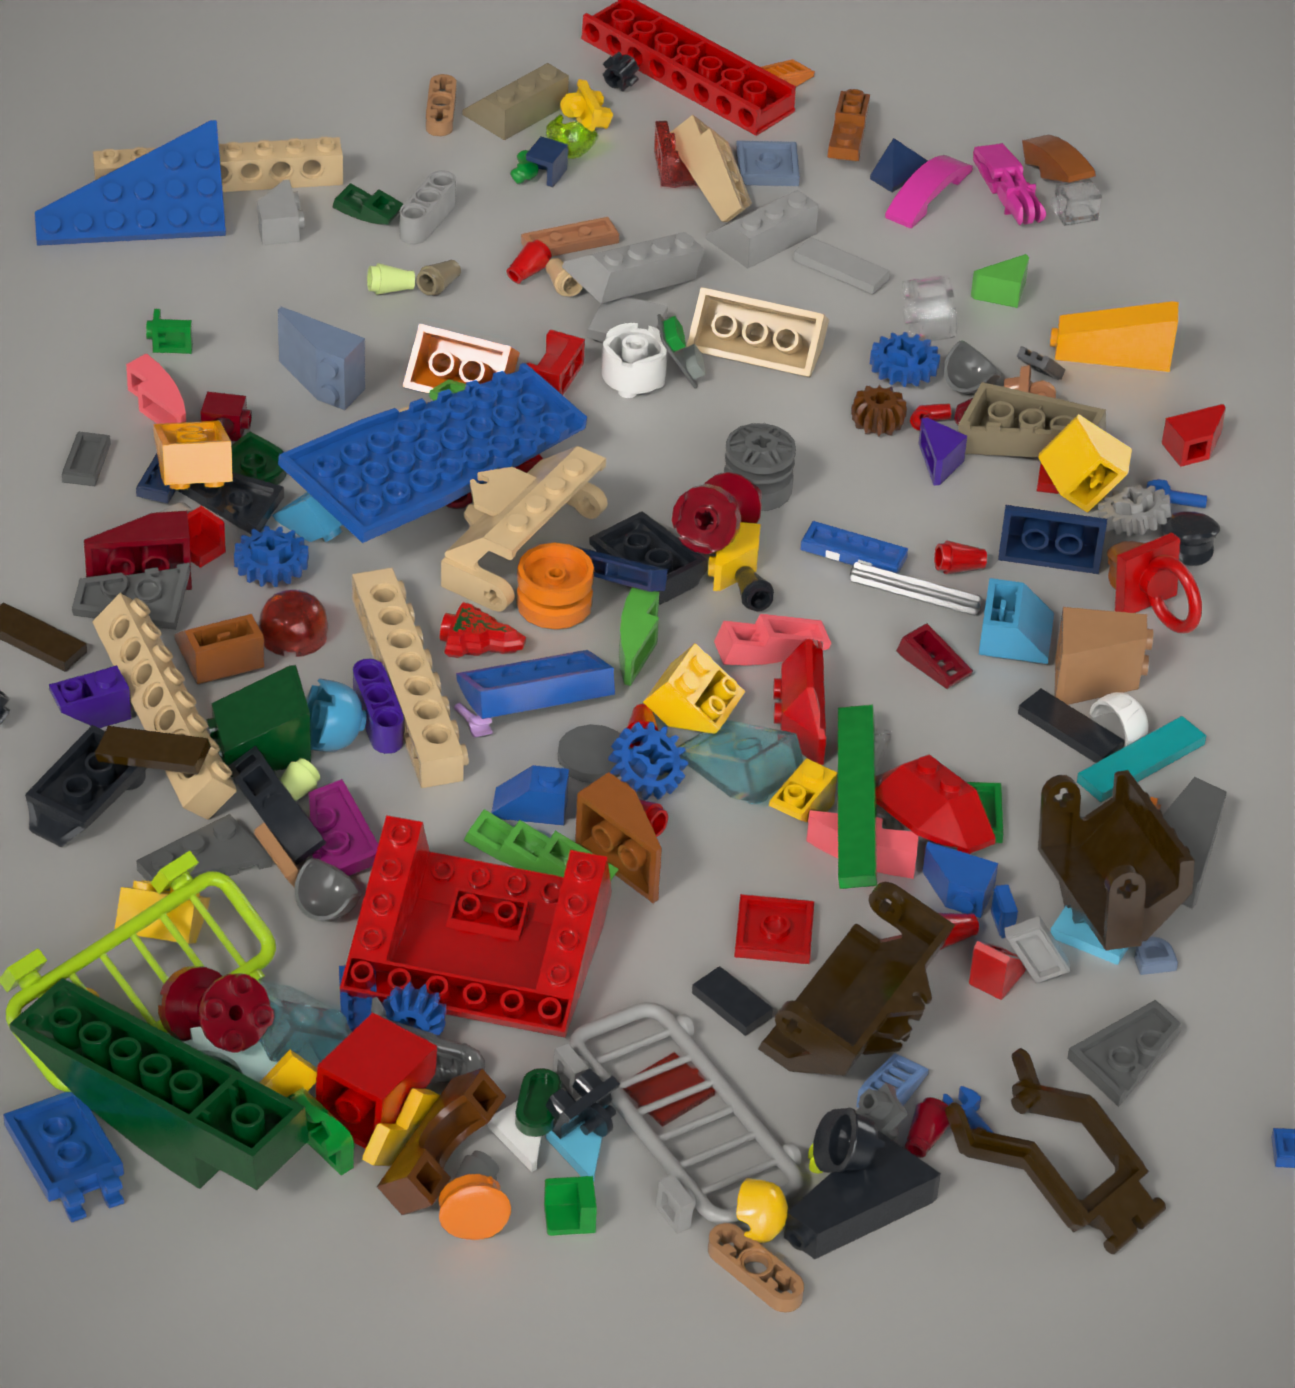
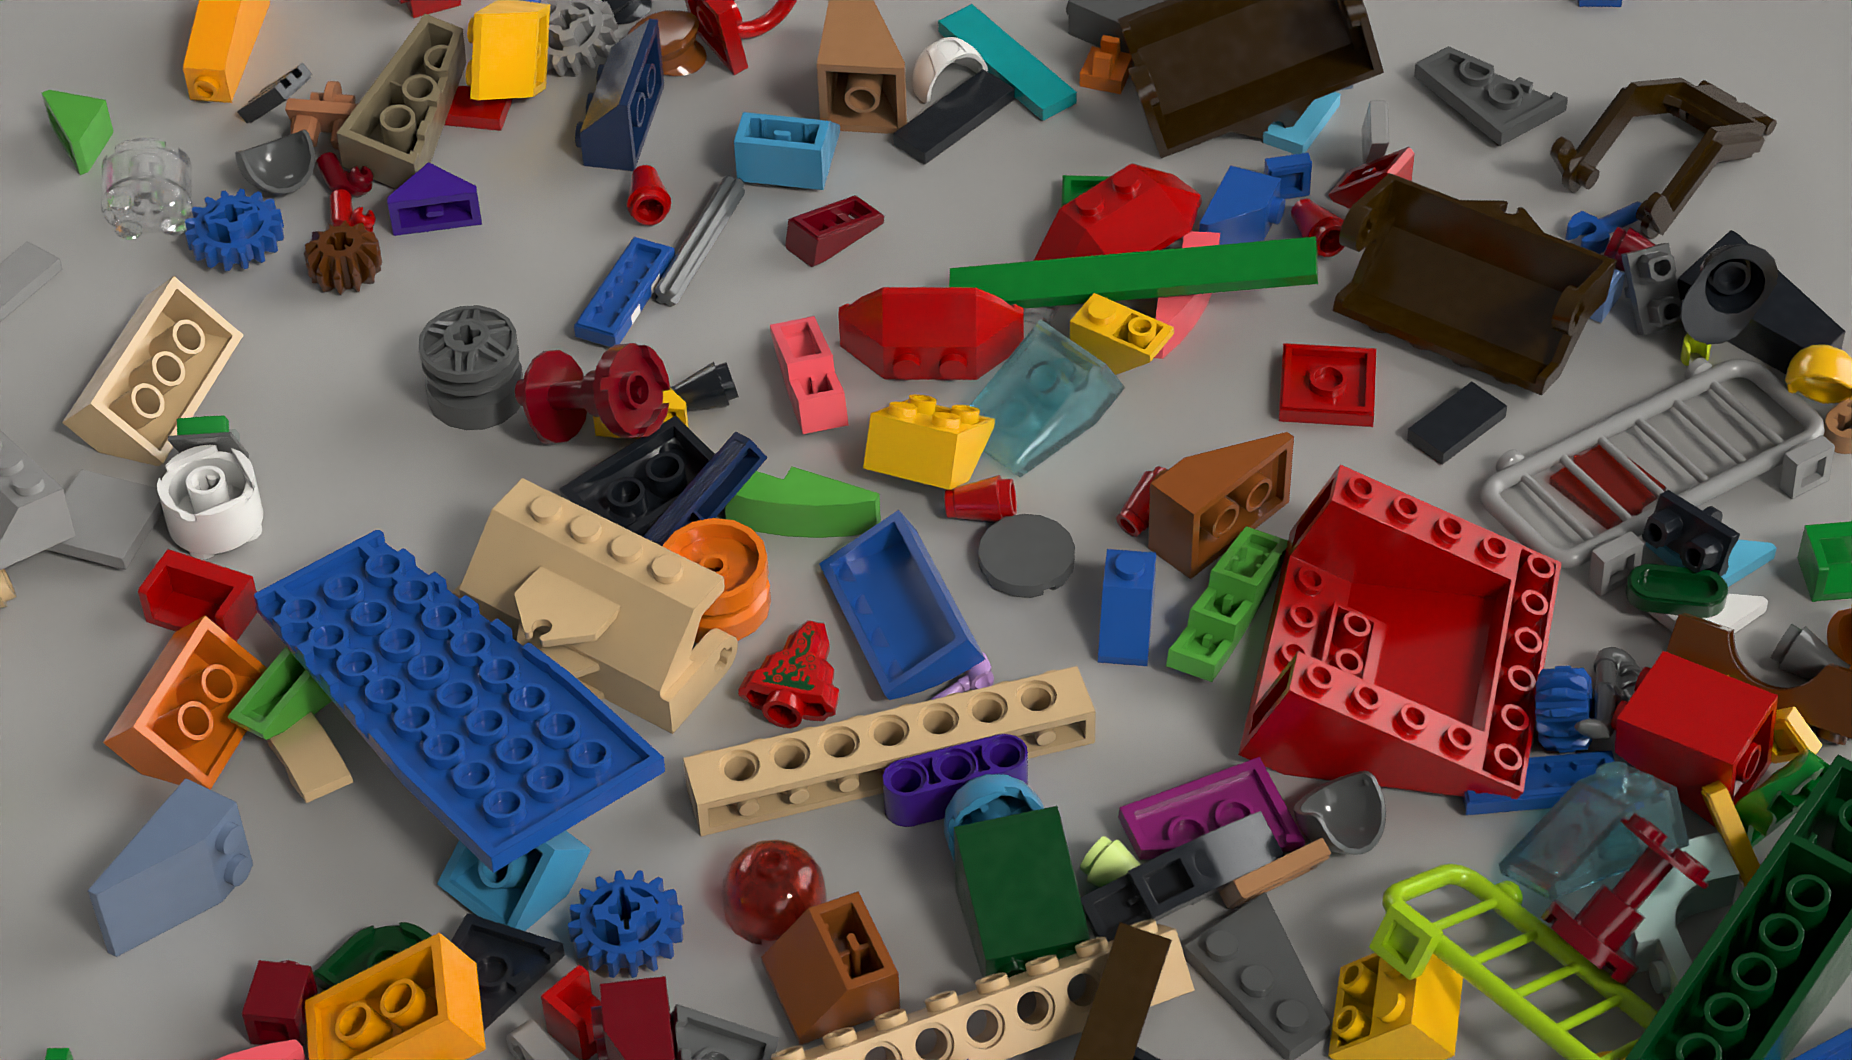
camera: 85 degrees left, 5 degrees up
blue gear [608,722,688,800] -> none

